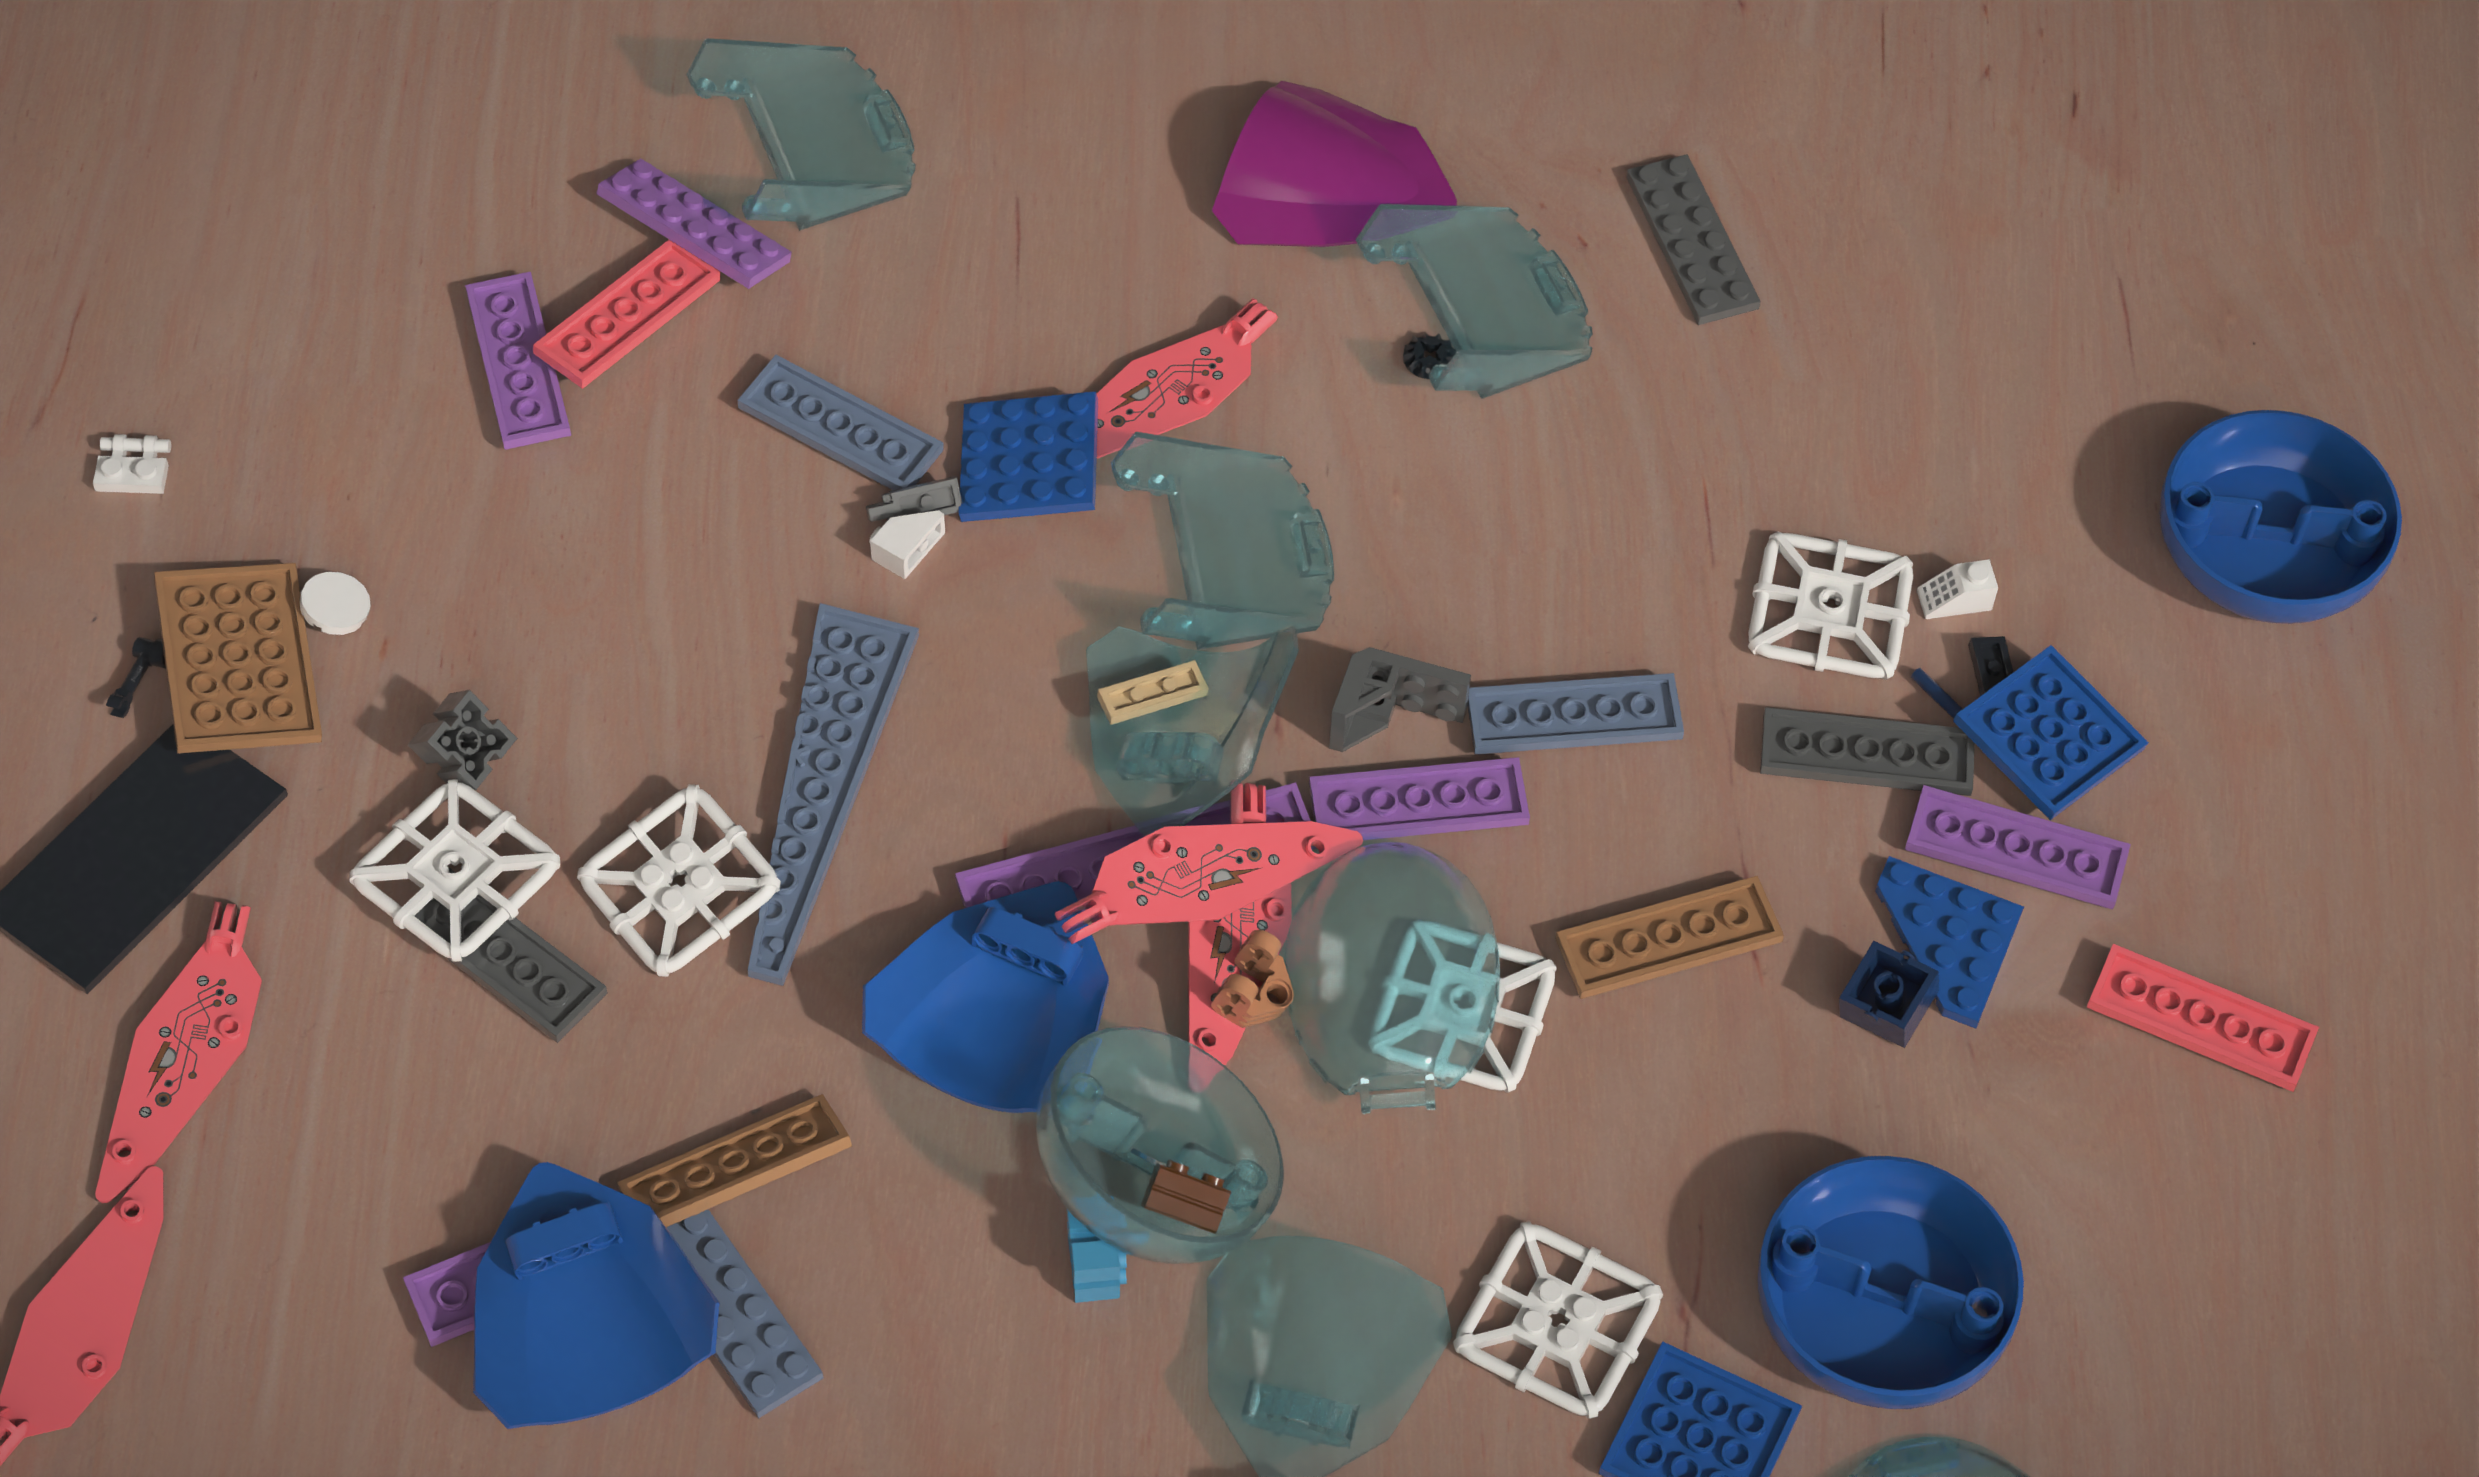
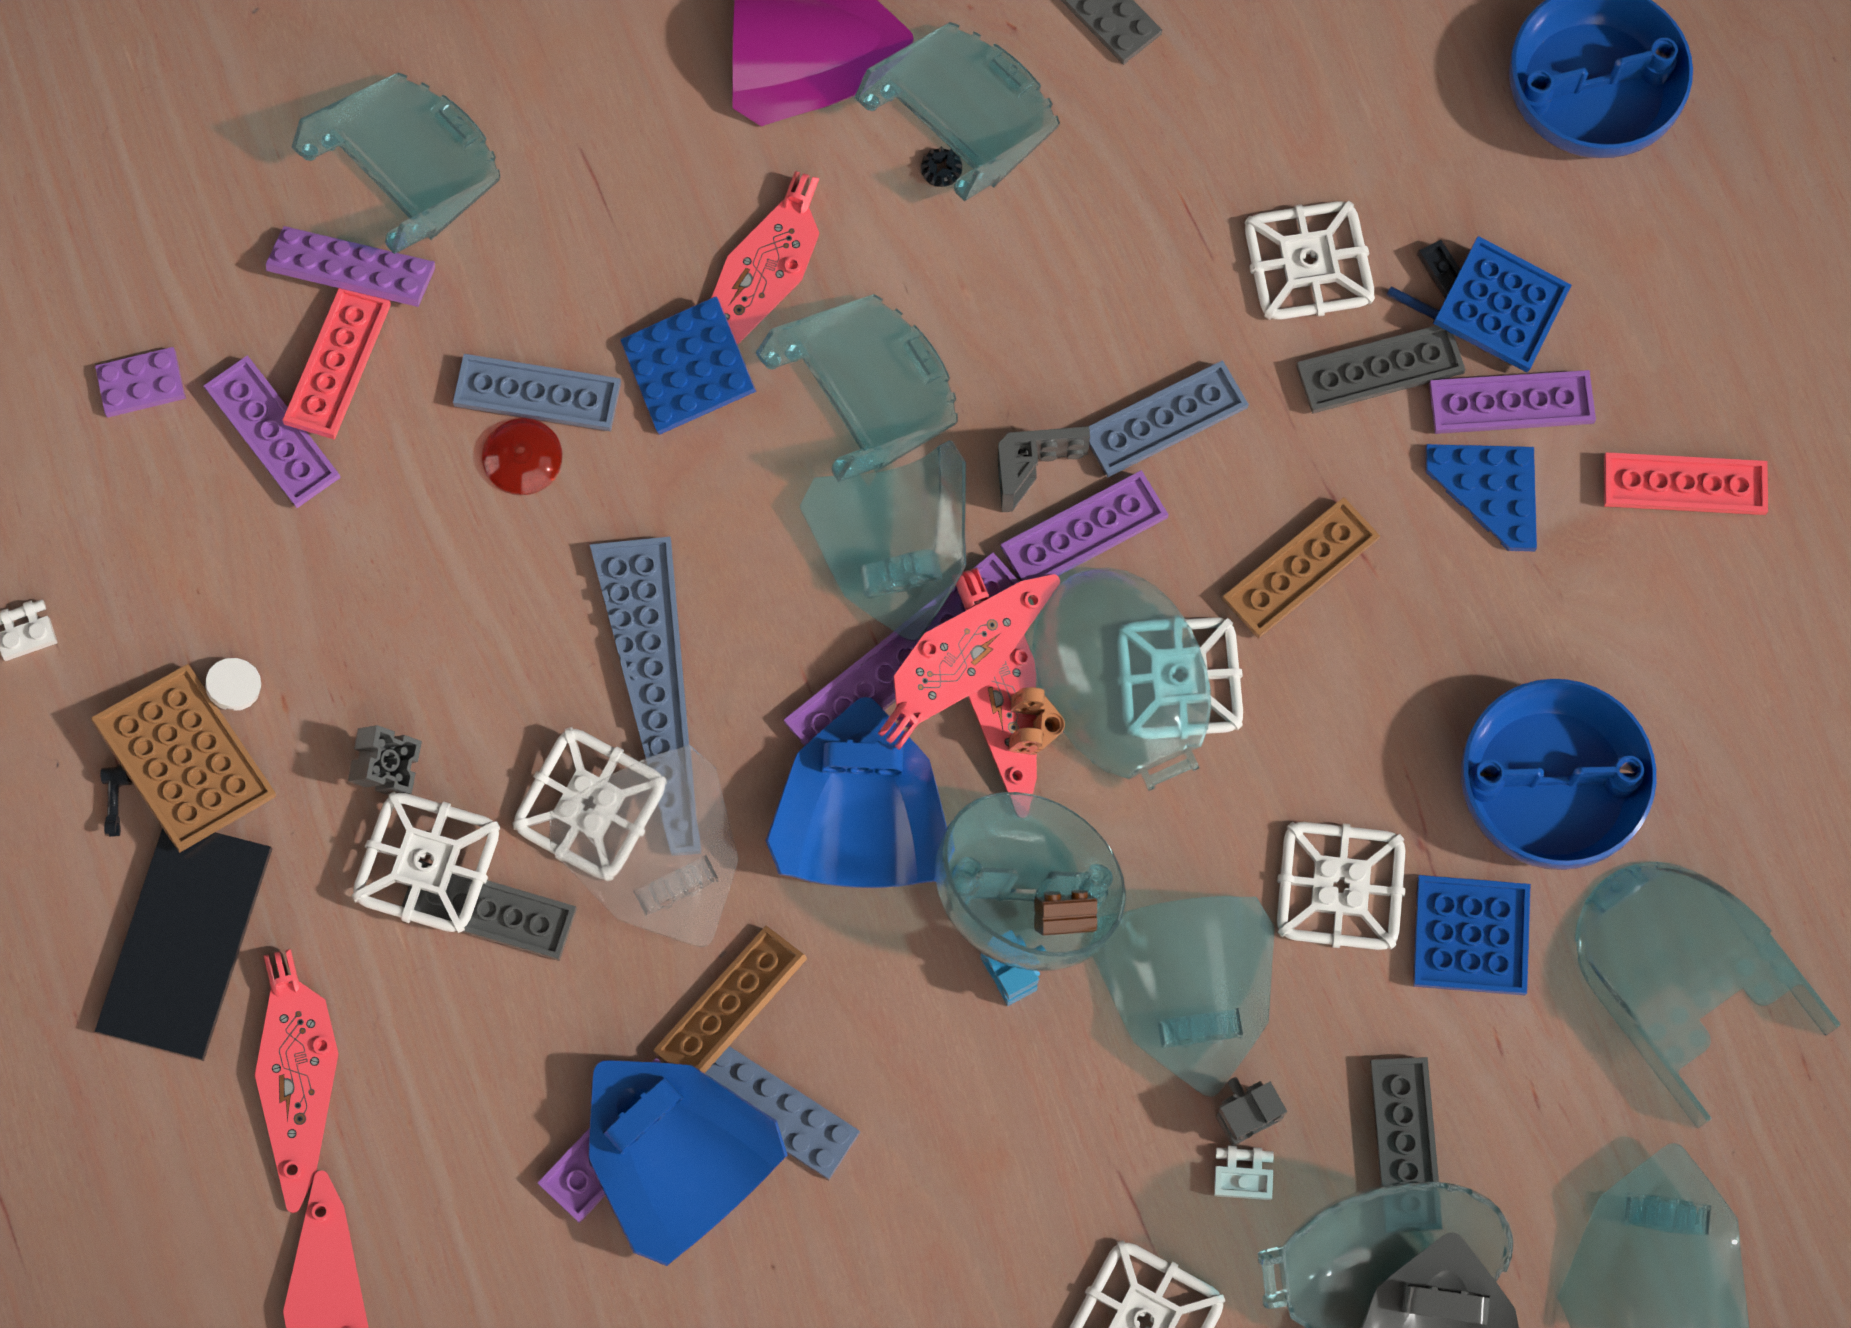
camera: 20 degrees left, 15 degrees up
dark grey hinge [866,476,962,522] -> none
white slope [869,510,945,579] -> none
tan plate [1097,660,1209,725] -> none
dark blue brick [1839,941,1939,1048] -> none
white slope [1917,559,1998,619] -> none
none -> medium lavender plate [95,347,186,418]
none -> clear red dish [482,418,563,495]
none -> clear windscreen [550,745,739,947]

